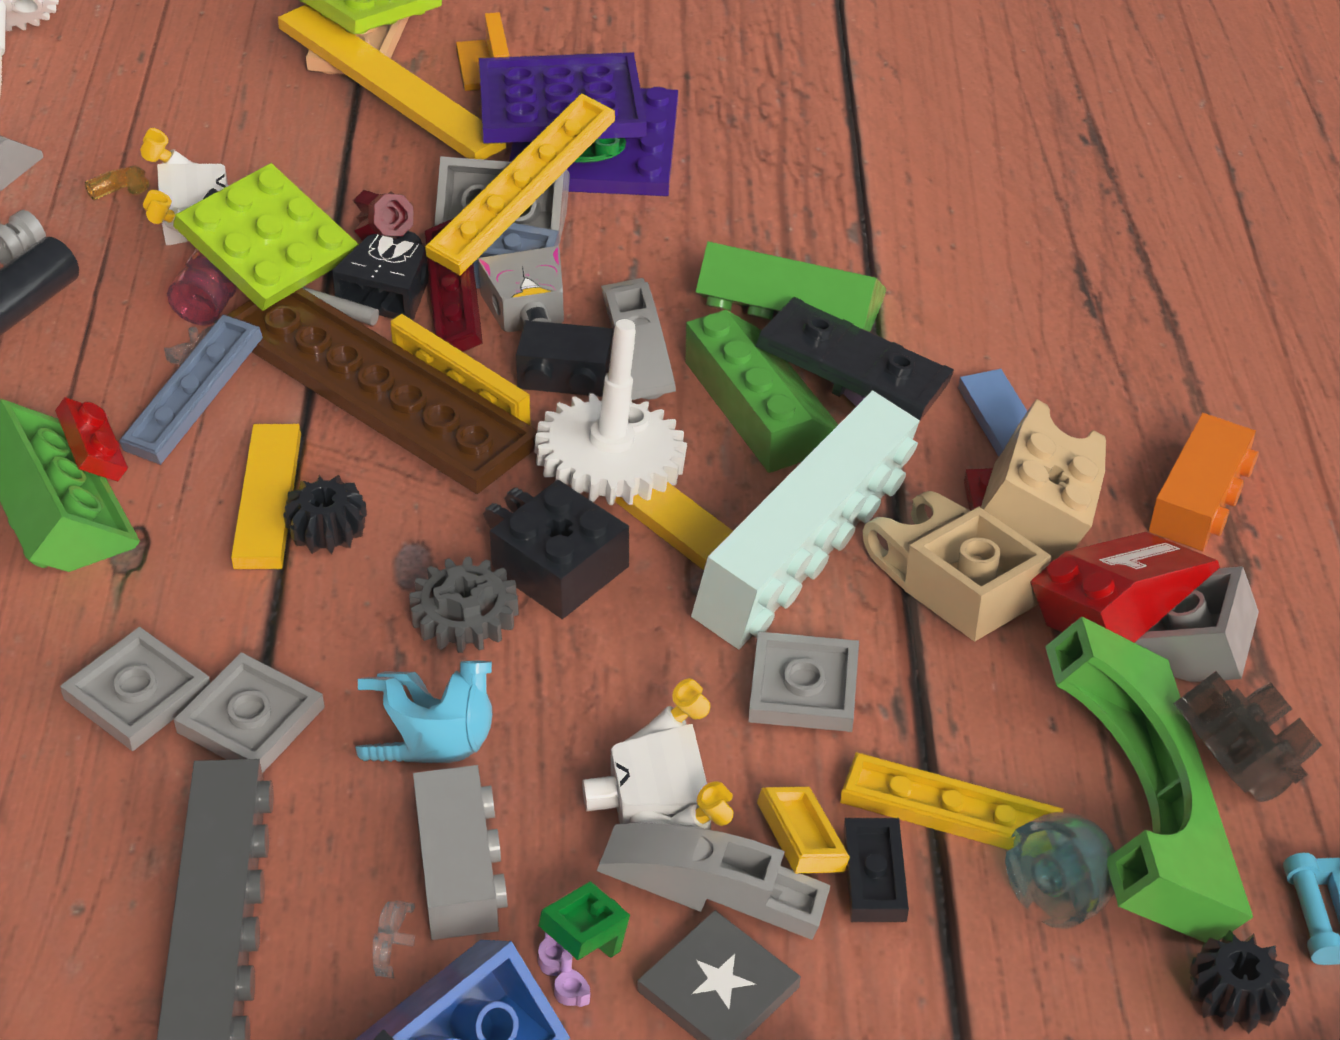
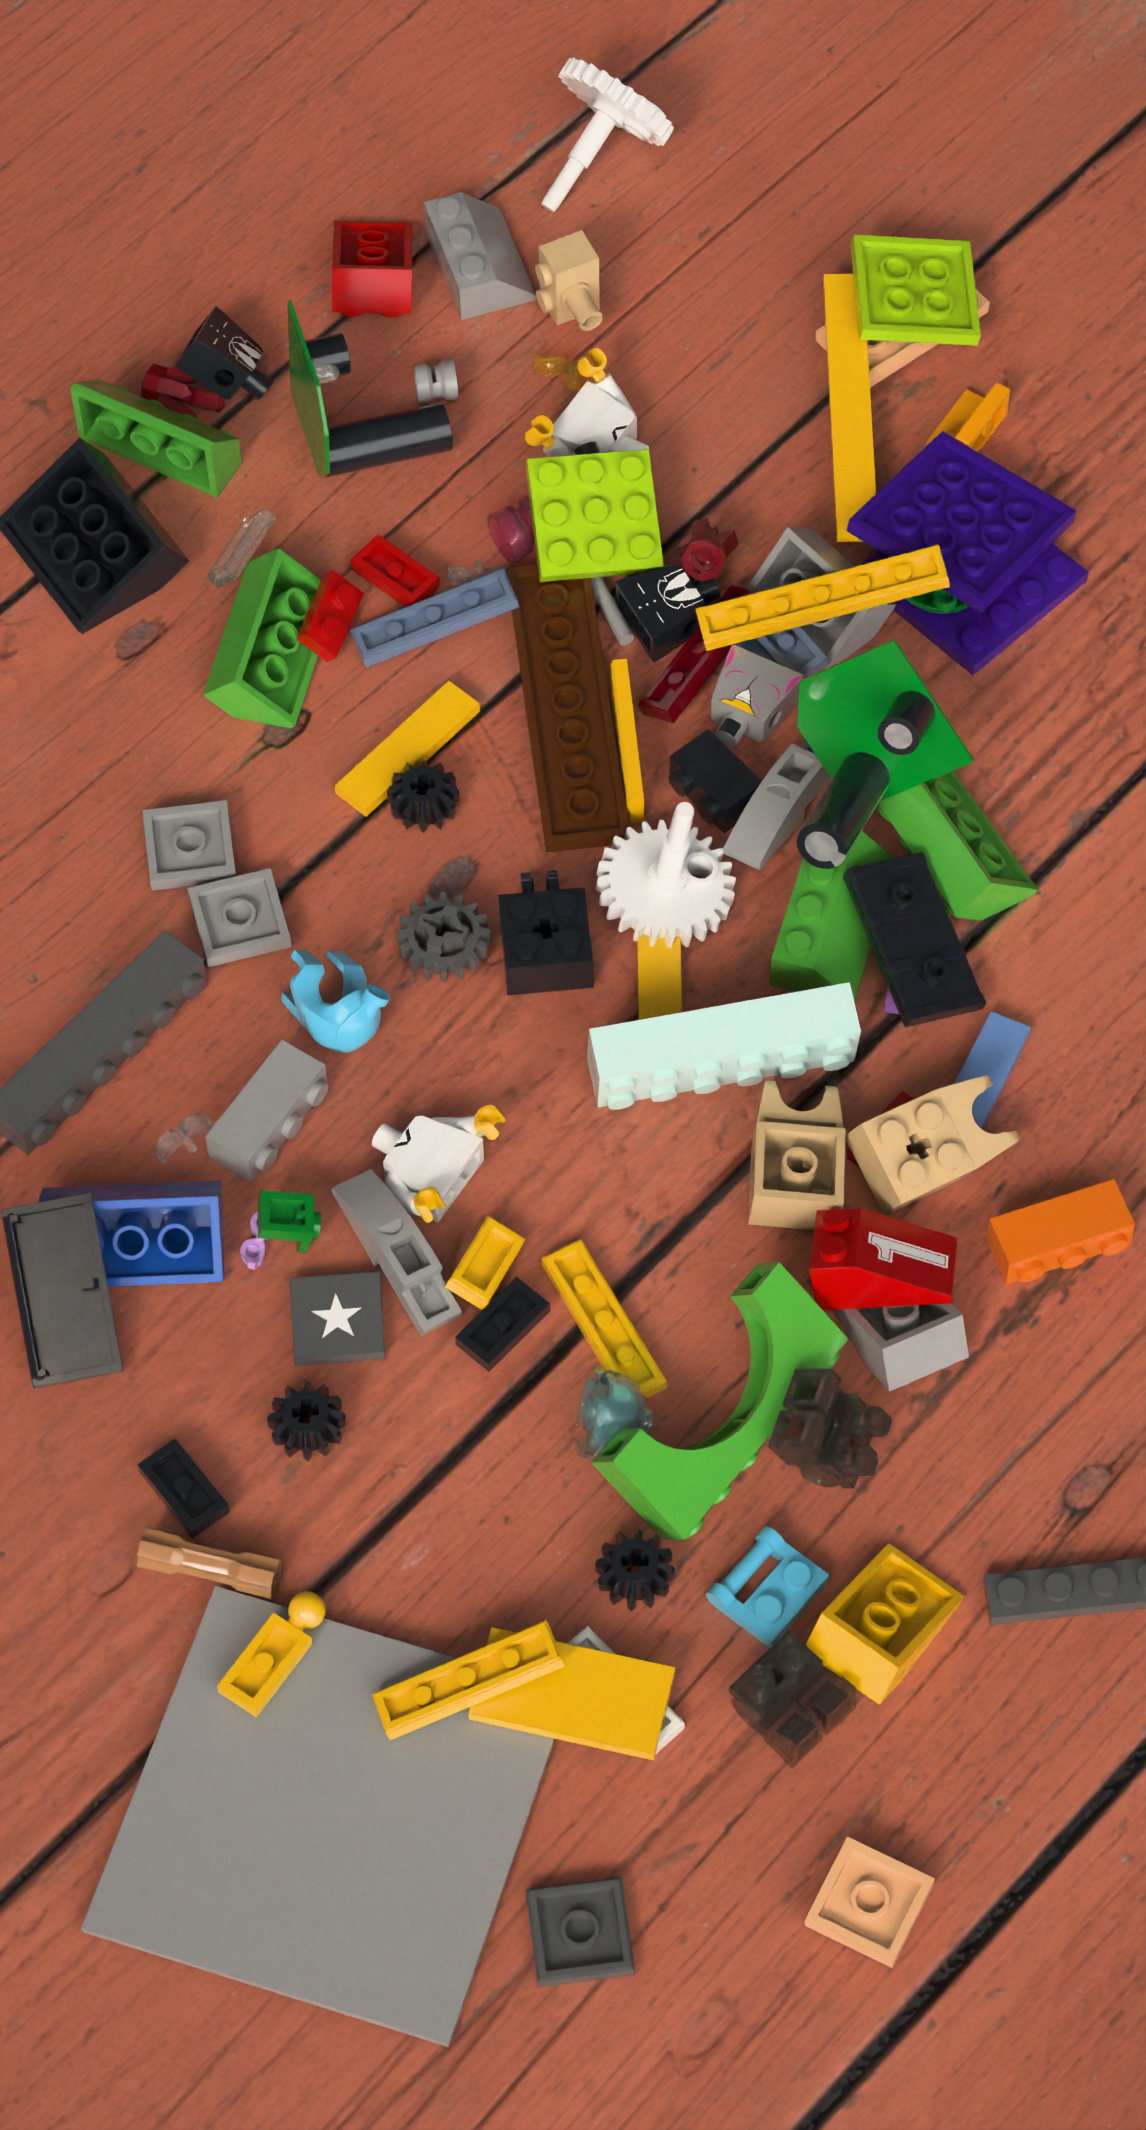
camera: 45 degrees right, 15 degrees up
light grey plate [749,632,859,732] -> none
none -> red plate [350,534,440,607]
none -> tan brick [535,230,603,331]
none -> piece [797,638,974,869]

